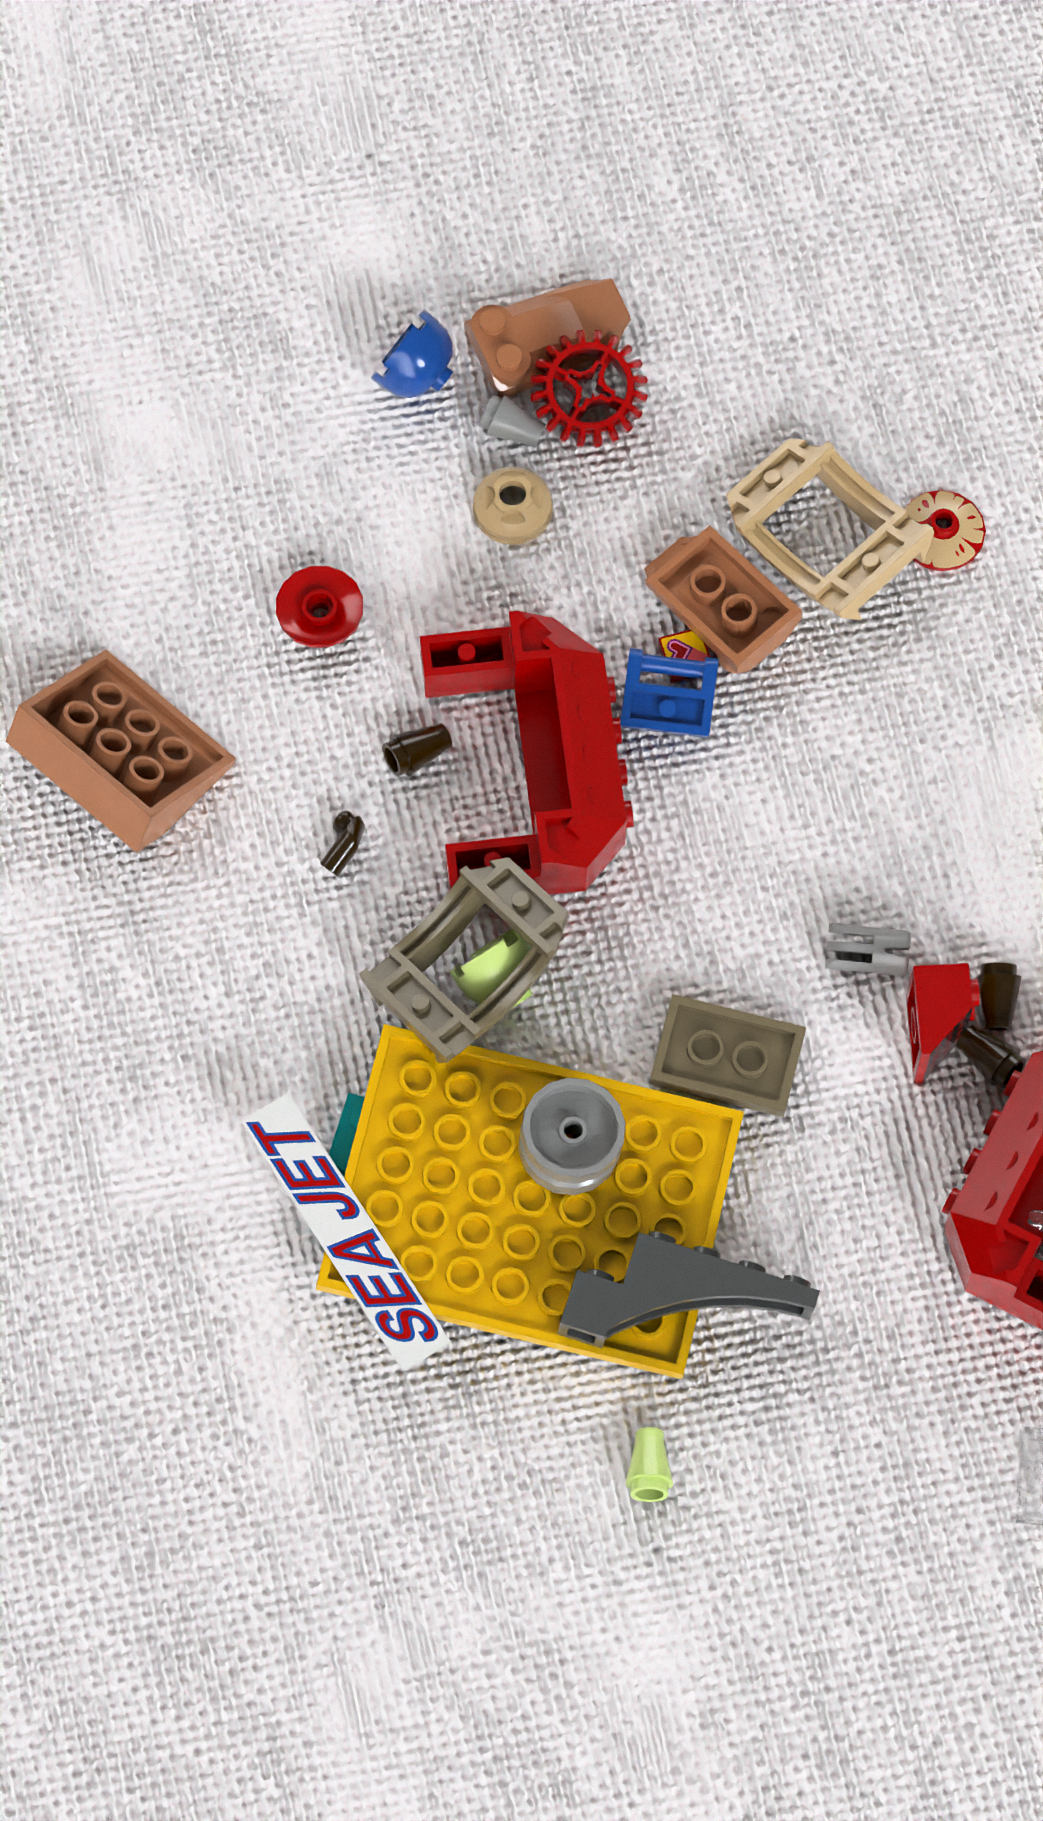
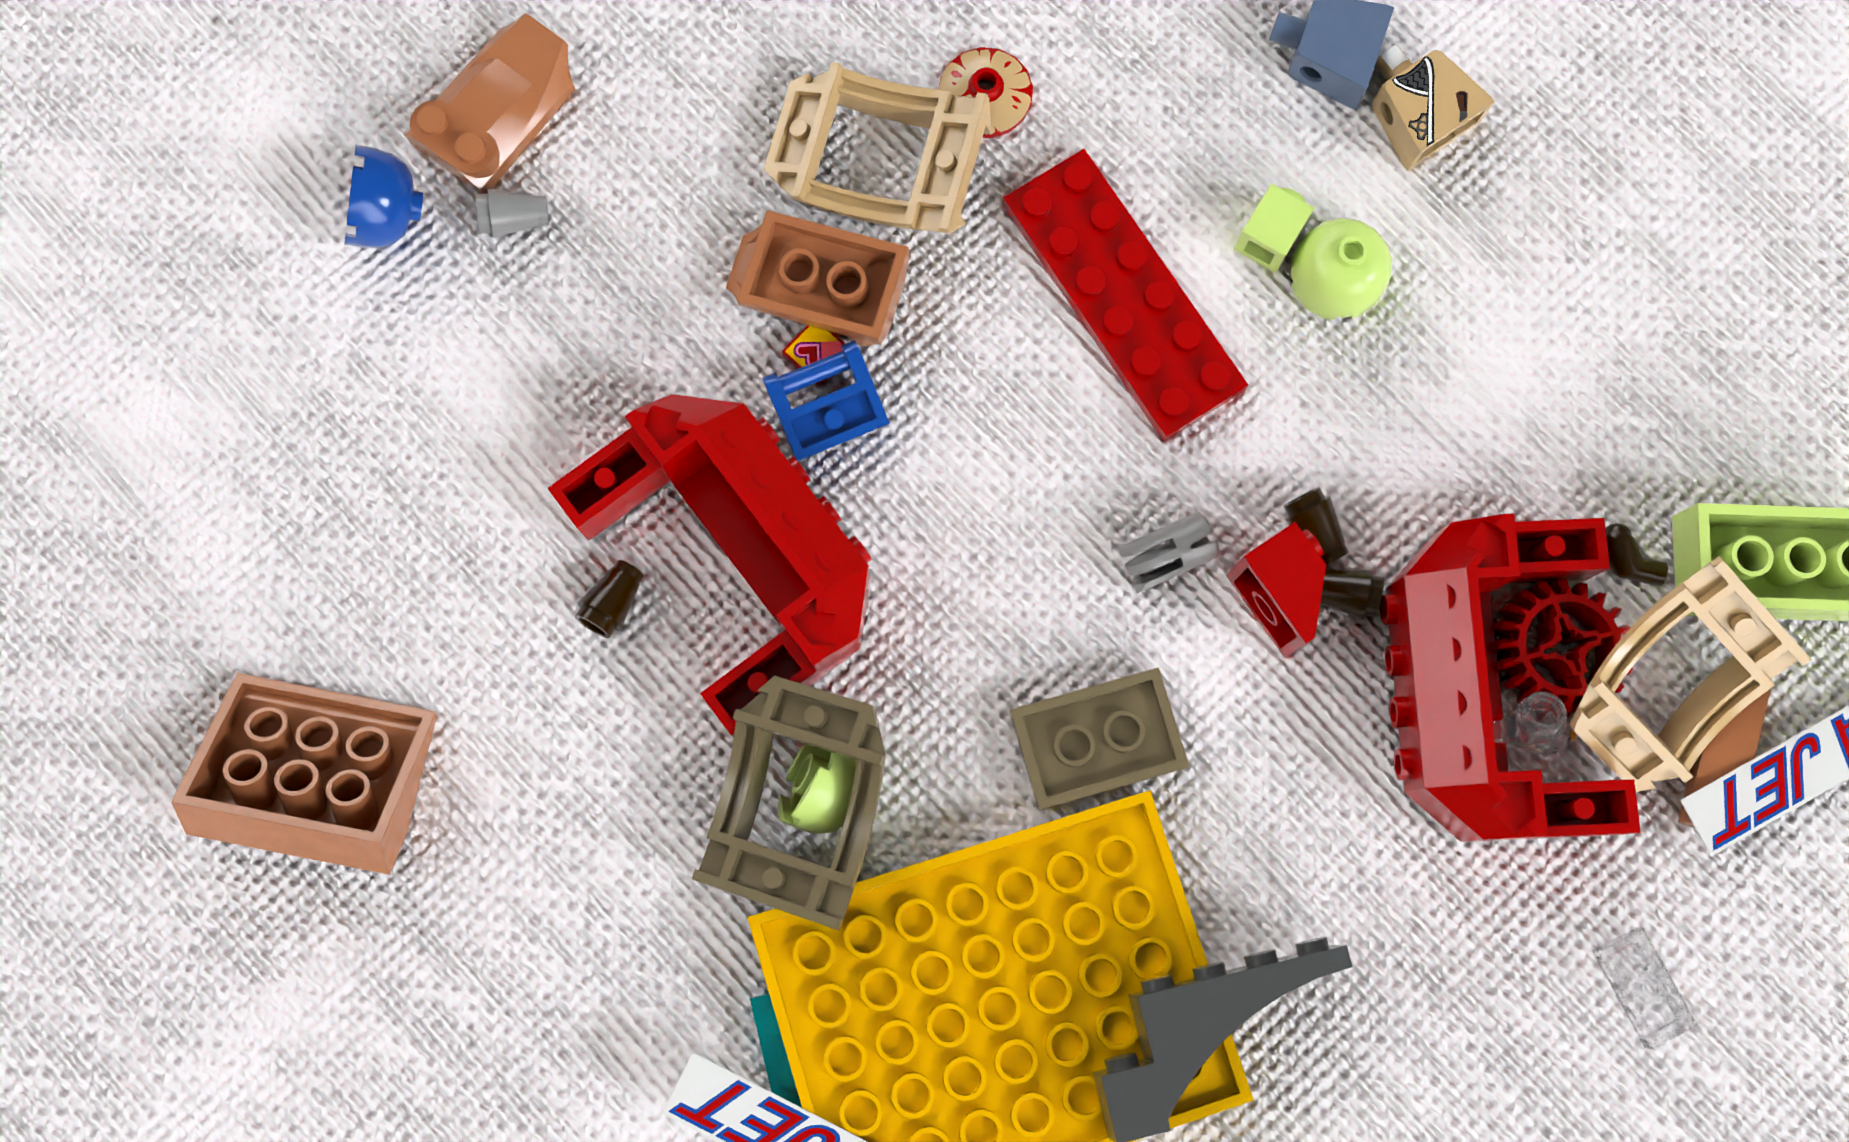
camera: 30 degrees left, 10 degrees up
red dish [276,566,363,648] -> none
dark brown arm [320,810,365,876] -> none
tan piece [473,467,553,545] -> none
light grey wheel [518,1078,626,1195] -> none
red gear [530,330,648,448] -> none
none -> red plate [1002,149,1249,442]

